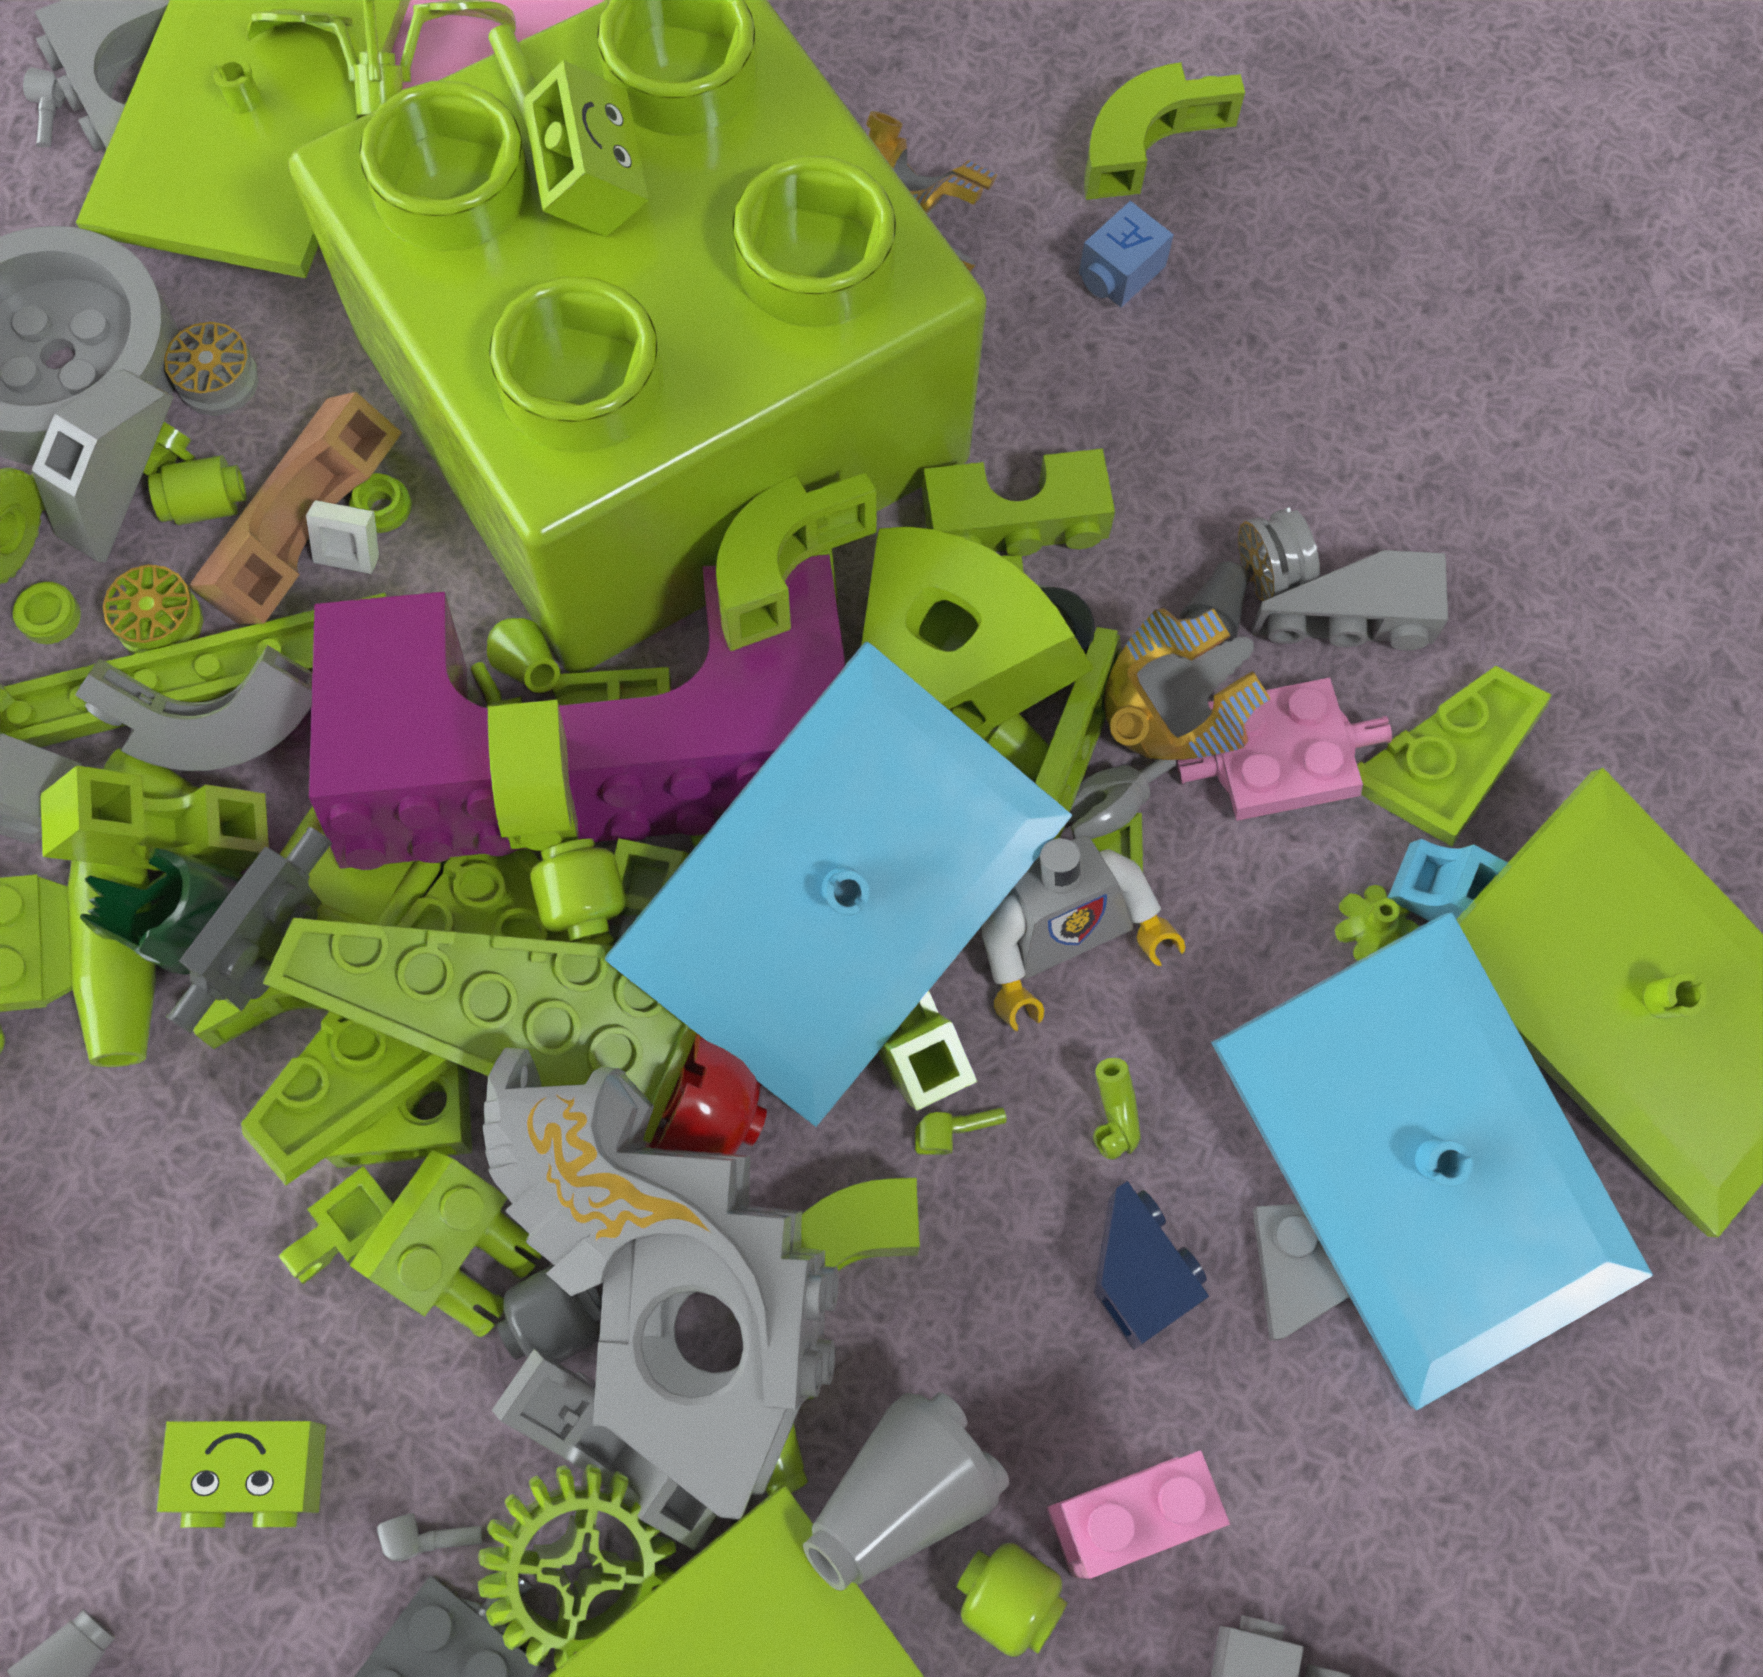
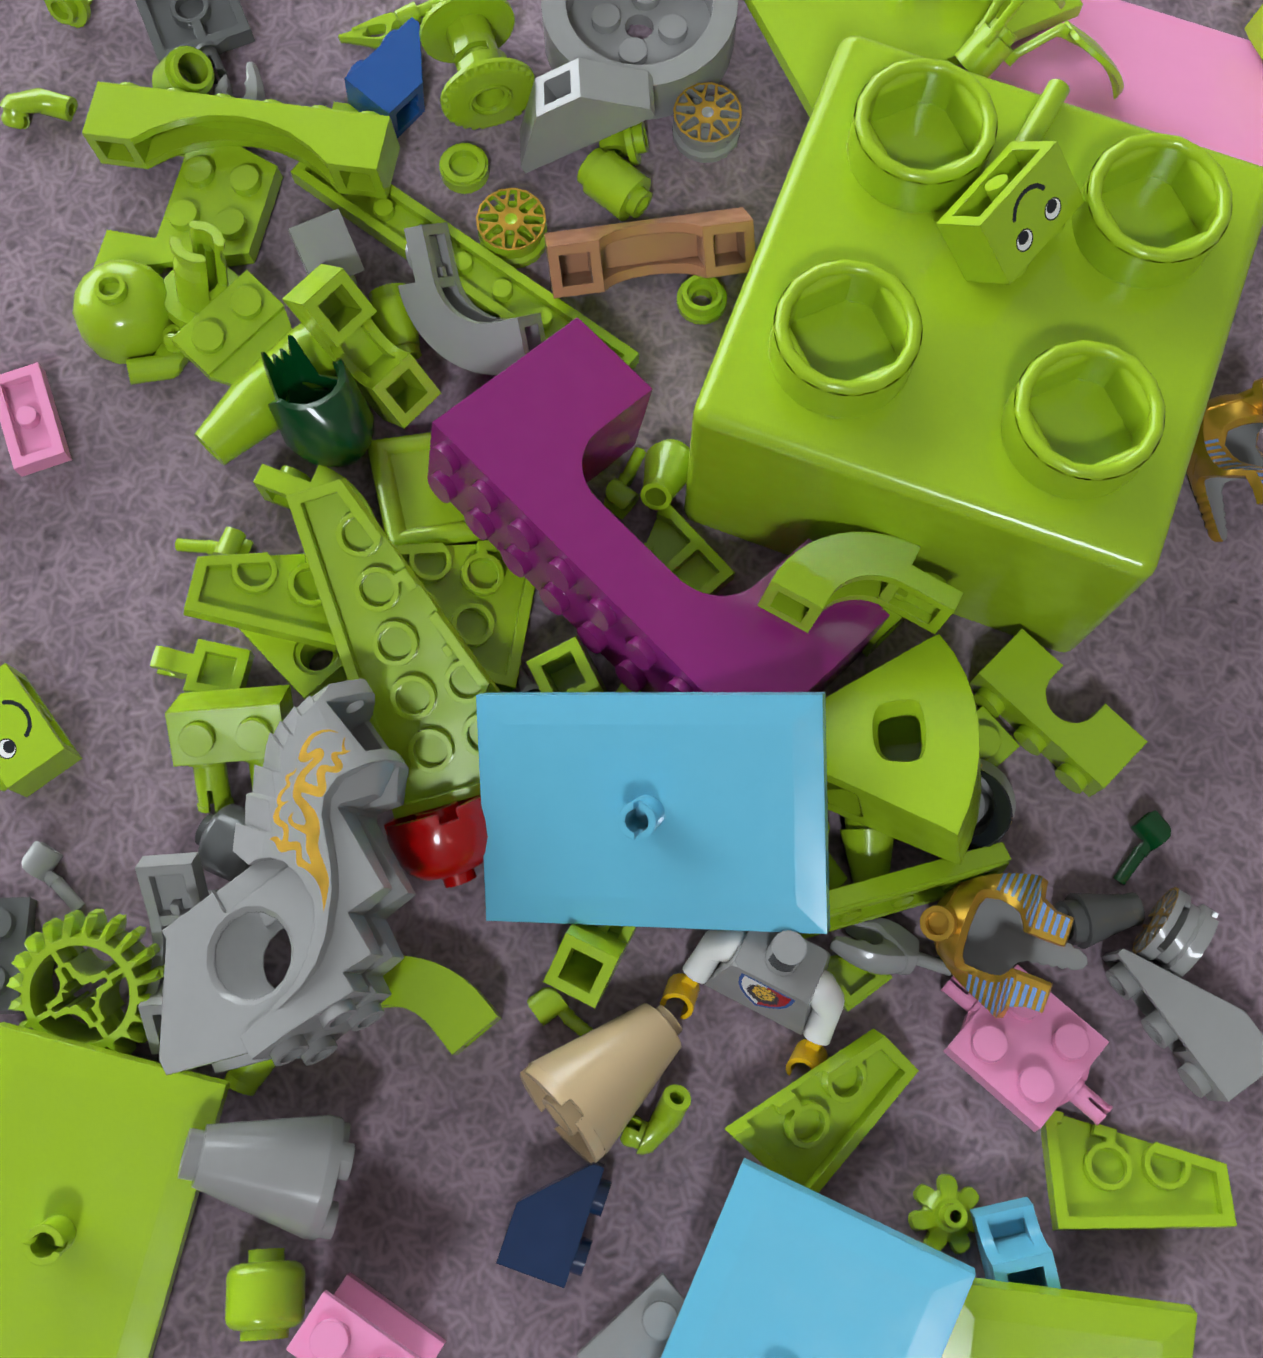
camera: 55 degrees right, 5 degrees up
dark grey plate [166,827,333,1034] -> none
white plate [306,500,379,574] -> none
lime brick [488,700,579,851] -> none
lime head [530,838,626,942] -> none
none -> lime hand [175,527,253,555]
none -> tan cone [520,1003,682,1164]
none -> lime wing [724,1029,919,1193]
none -> dark green hand [1112,810,1171,886]

